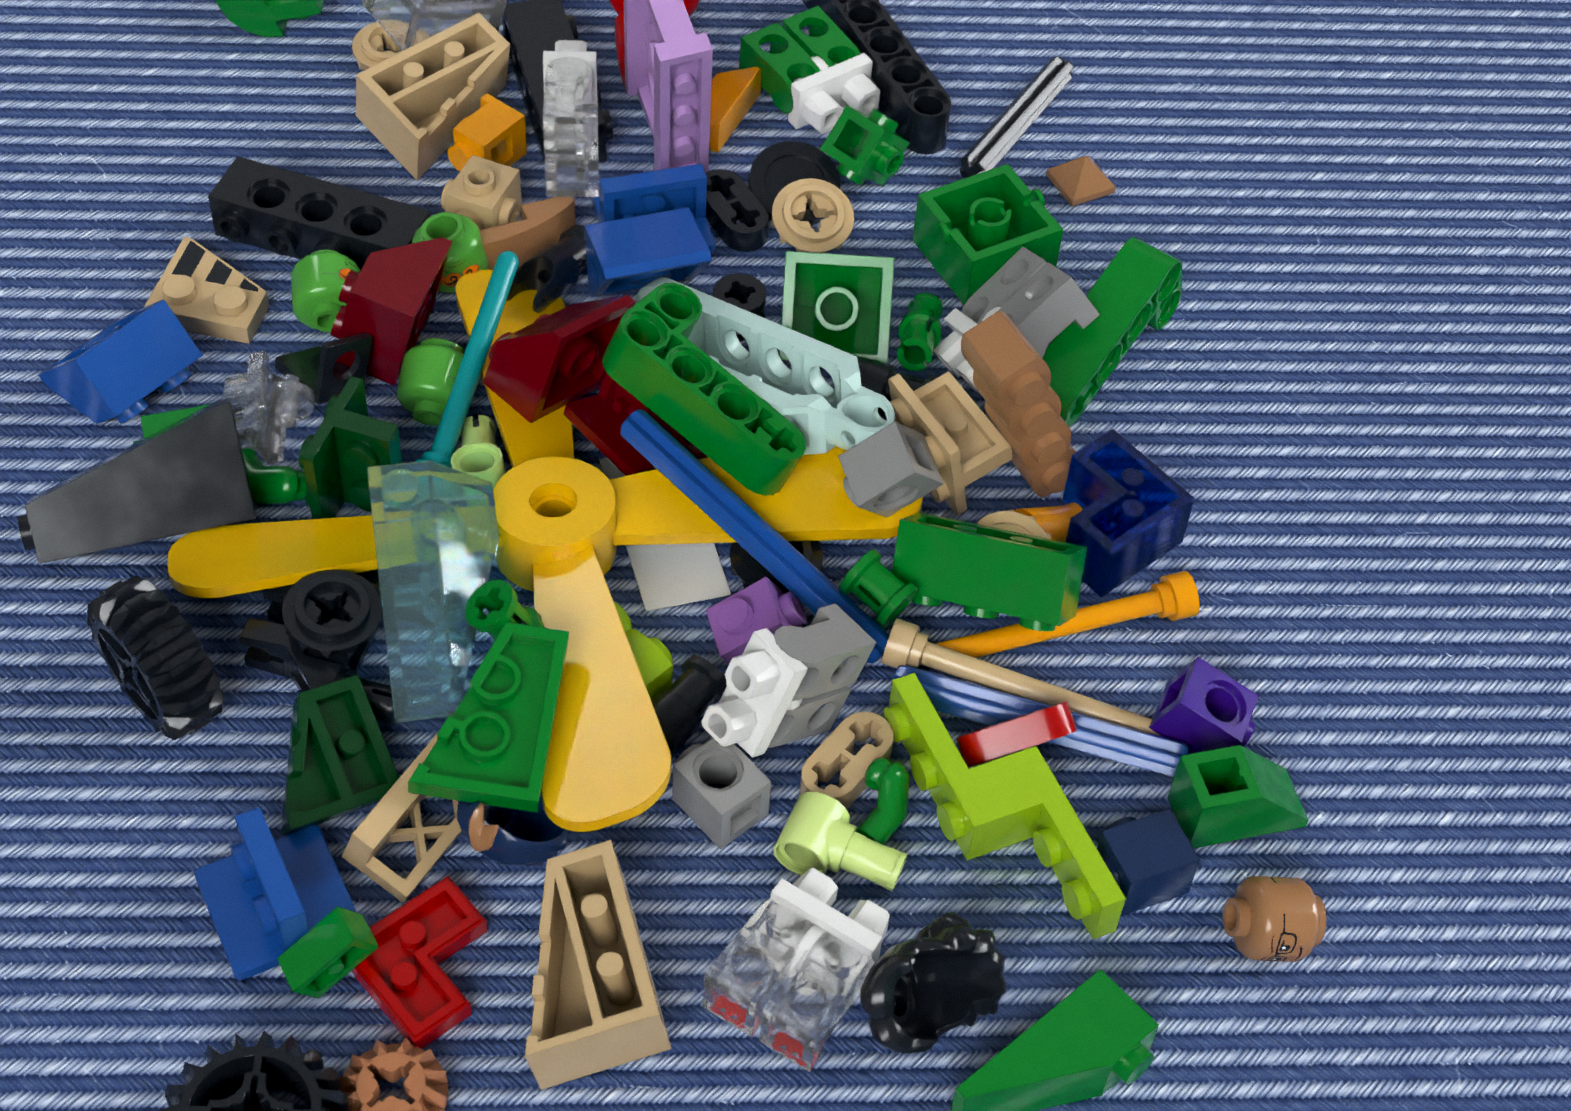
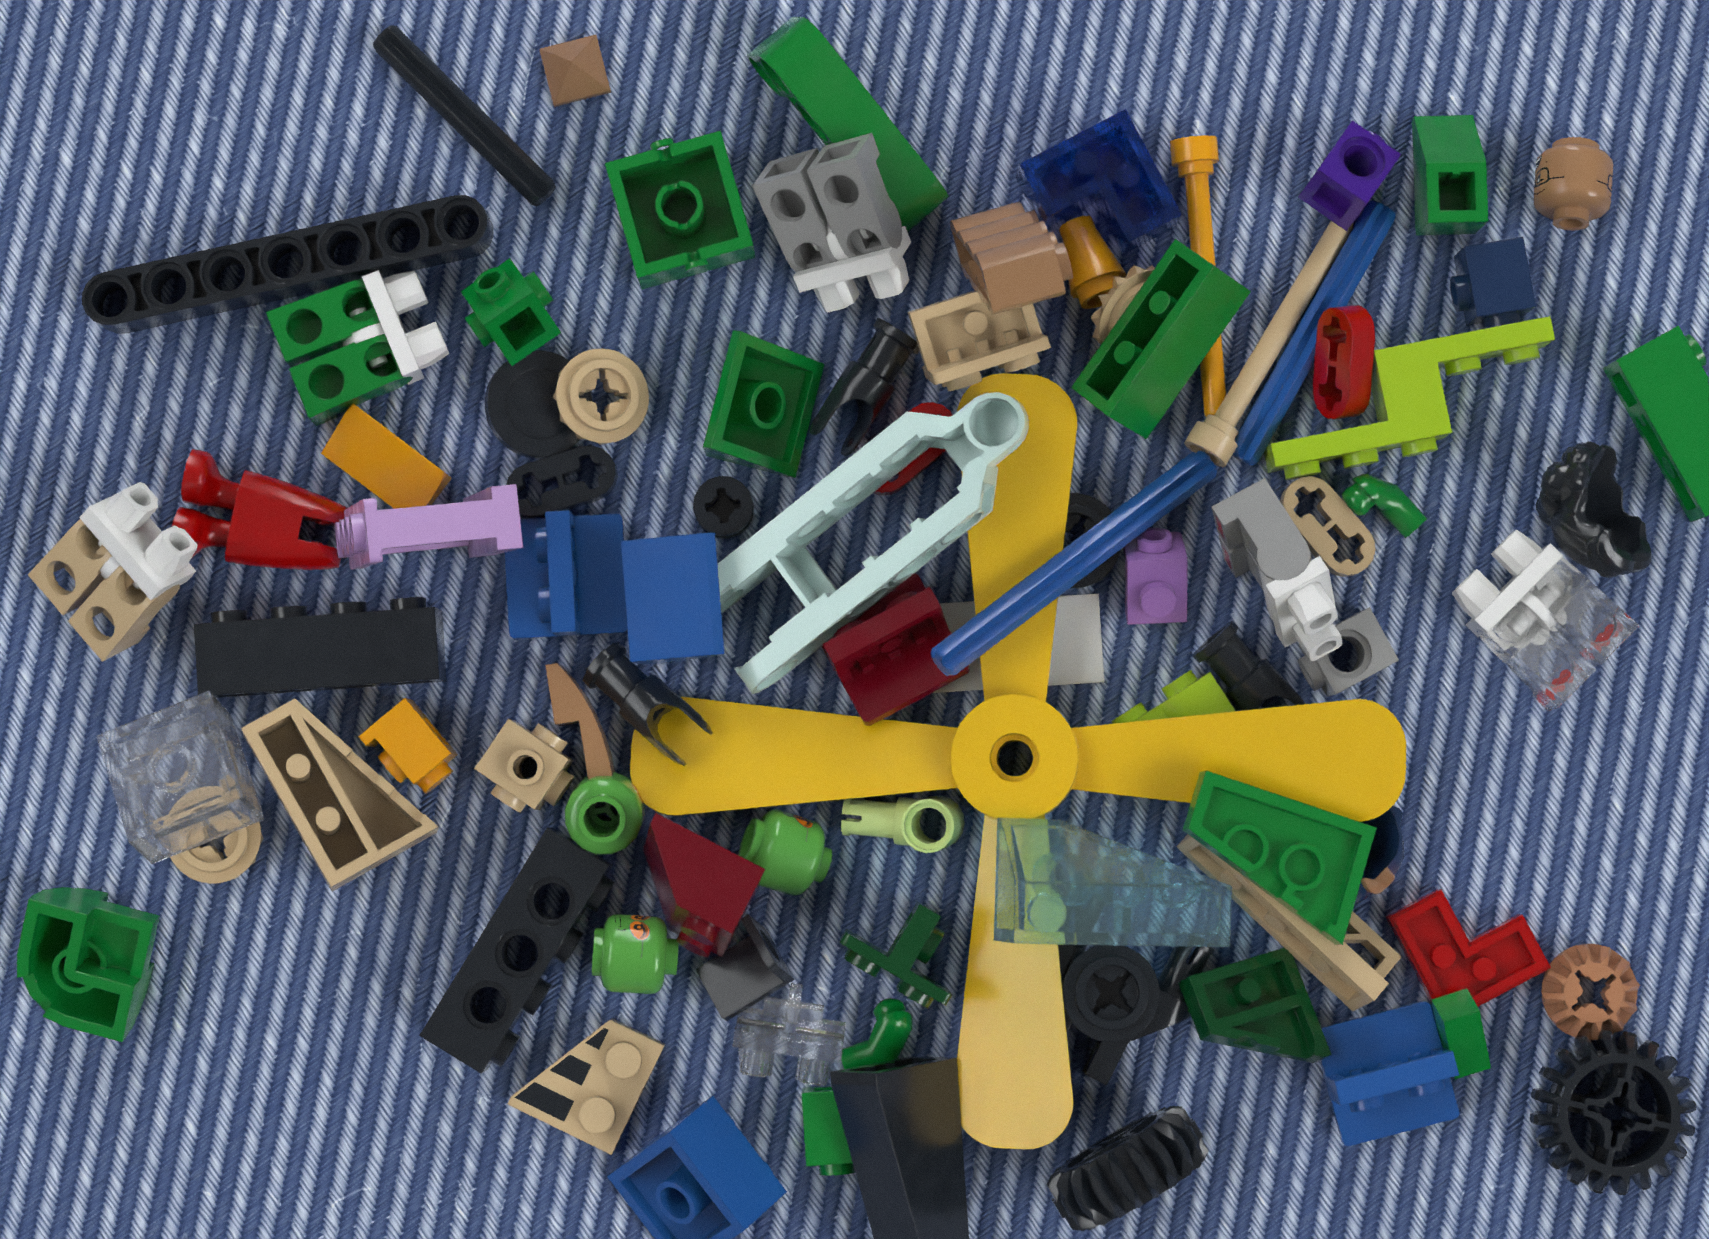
camera: 75 degrees left, 35 degrees up
teal piece [407,251,519,500] -> none
green bush [465,580,545,642] -> none
dark red slope [483,295,636,423] -> none
tan wedge [525,840,672,1090] -> none
clear hips [543,40,599,197] -> none
green beam [602,283,806,496] -> none
yellowish green pin [773,792,908,891] -> none
light grey brick [838,422,944,517] -> none
green bush [839,549,918,629] -> none
green pin [897,293,943,371] -> none

